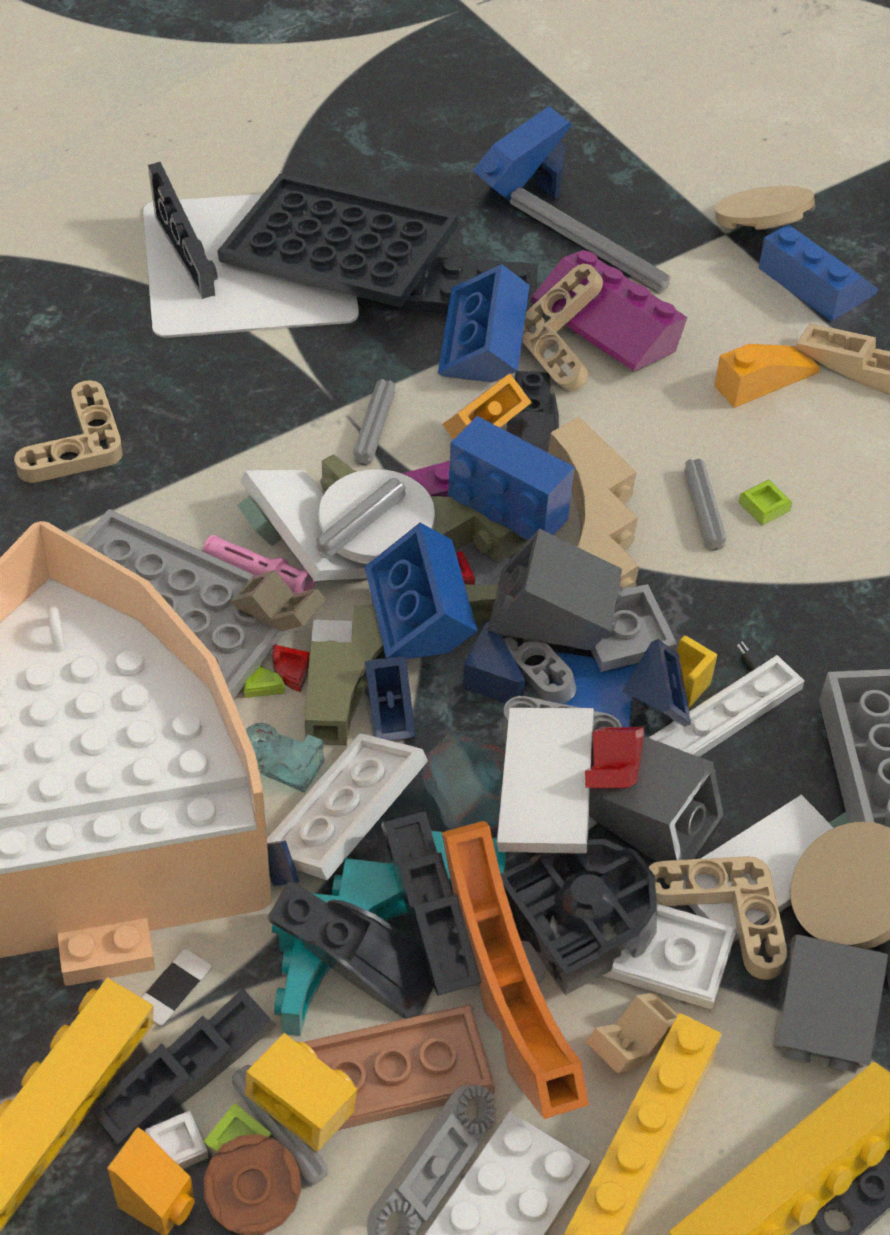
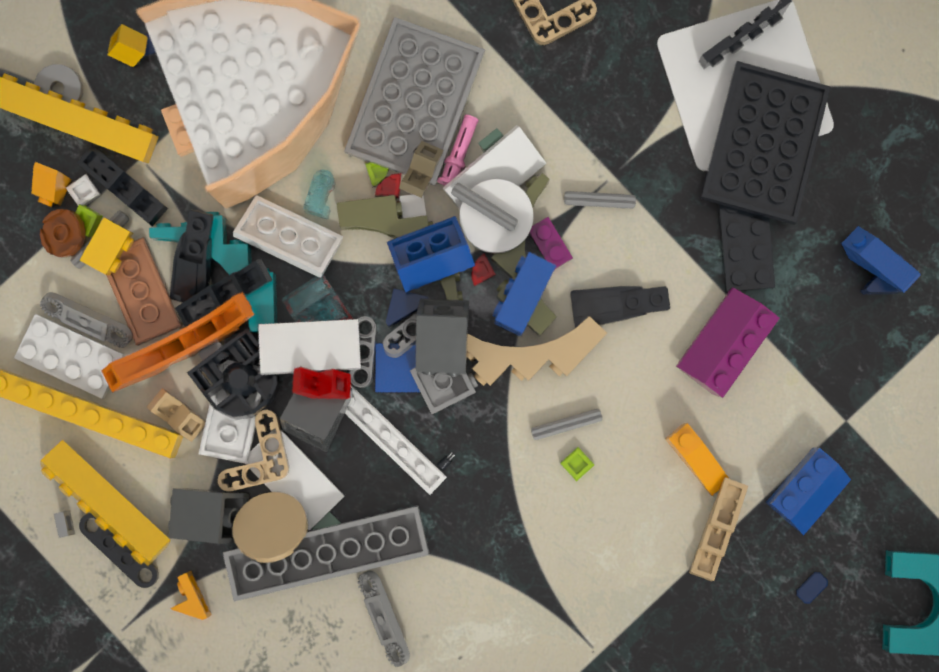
camera: 85 degrees right, 35 degrees up
sticker [142,949,212,1025] -> none
dark blue piece [267,840,300,886] -> none
dark blue slope [364,655,416,741] -> none
blue slope [438,264,530,382] -> none
light orange slope [442,373,532,440] -> none
light grey axle [510,188,670,292] -> none
tan beam [522,264,603,391] -> none
dark blue slope [622,639,691,727] -> none
yellow panel [677,636,717,708] -> none
tan tile [715,186,815,230] -> none

